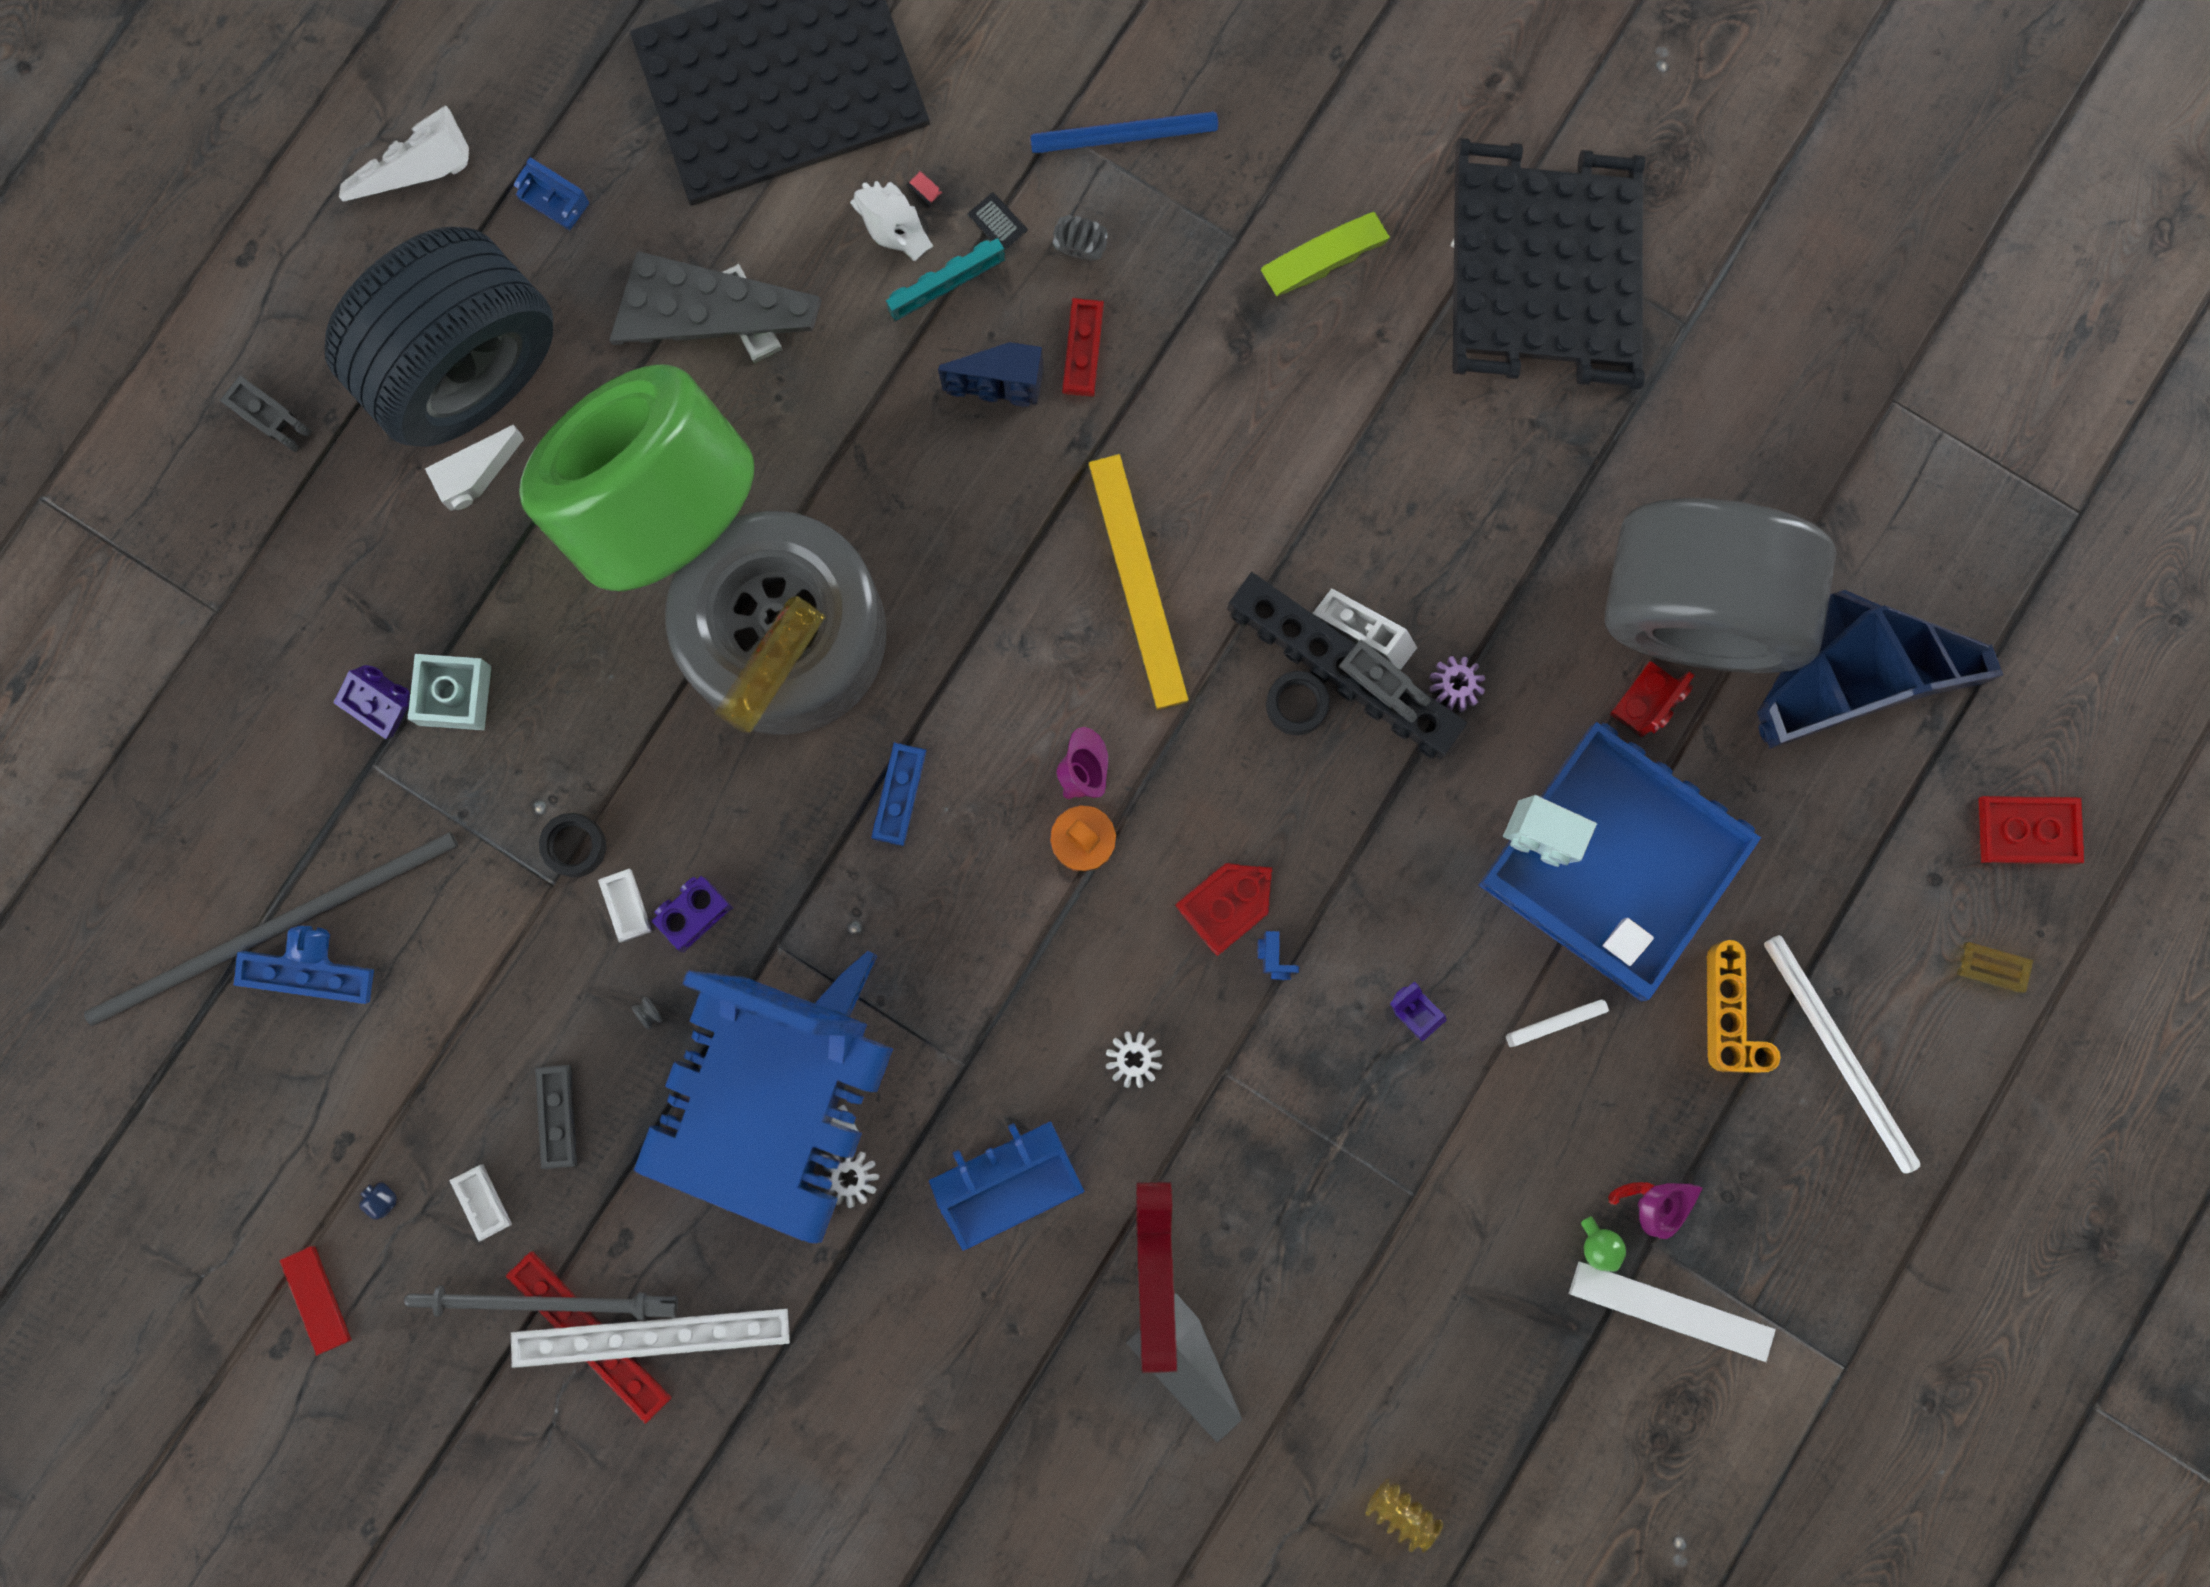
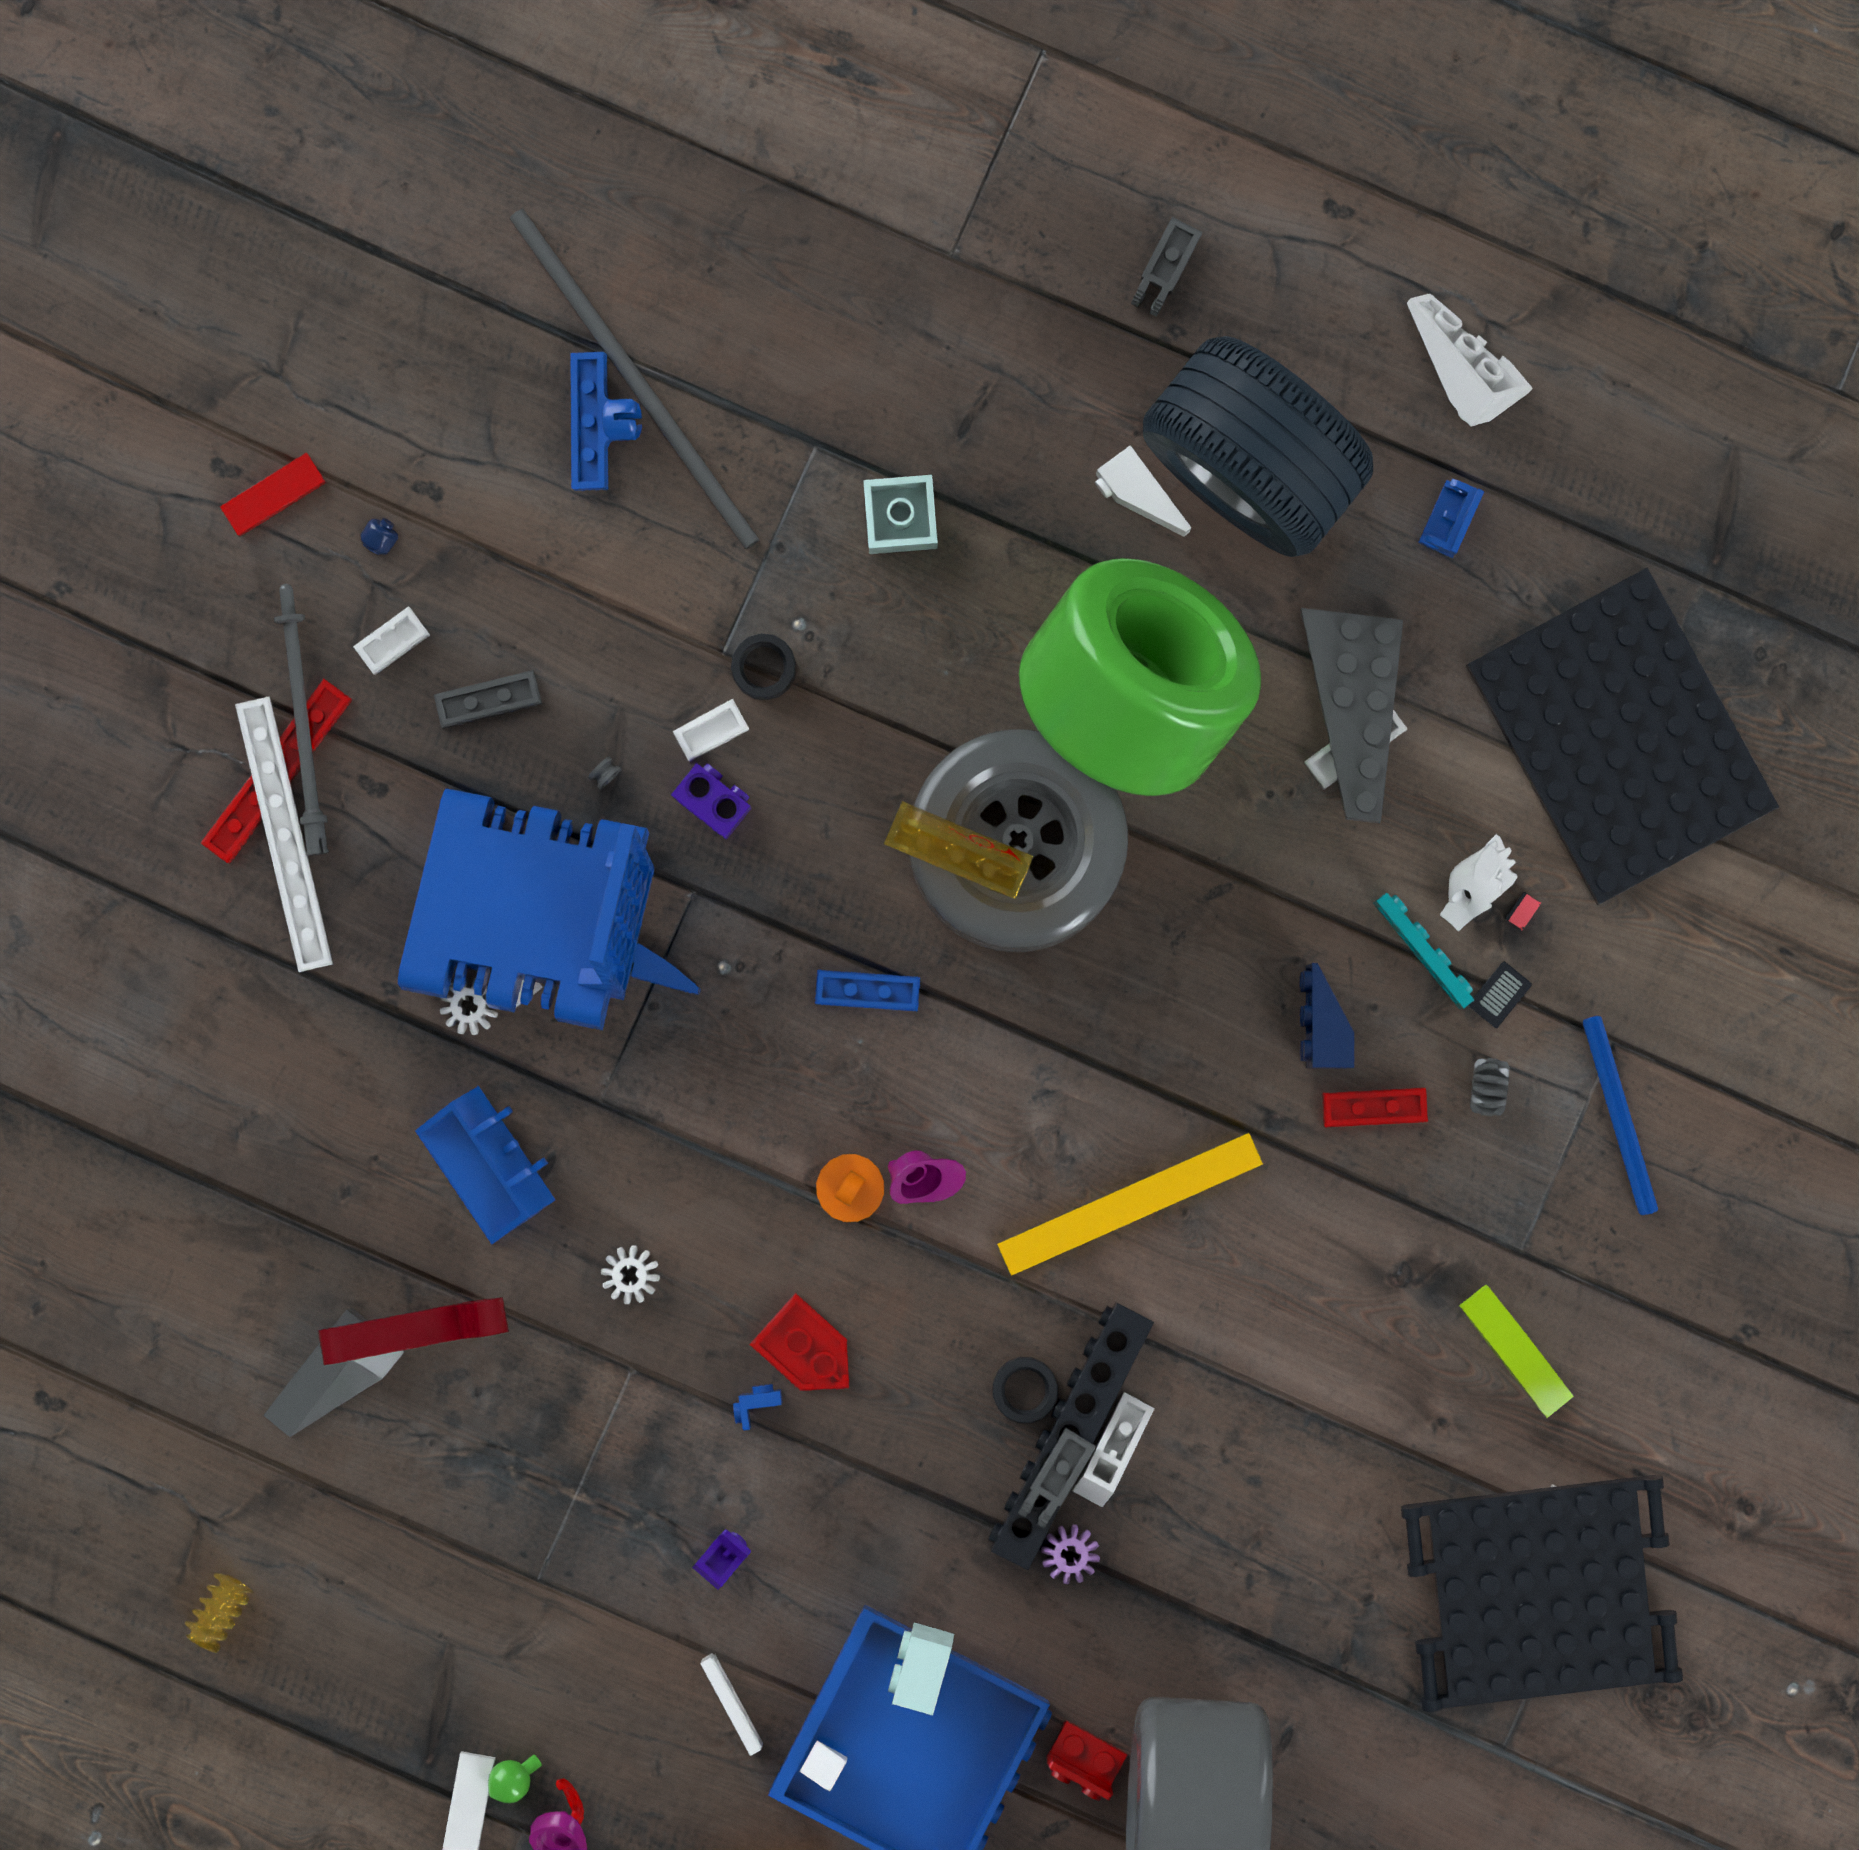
camera: 80 degrees right, 5 degrees up
dark purple bracket [333,665,410,739] -> none

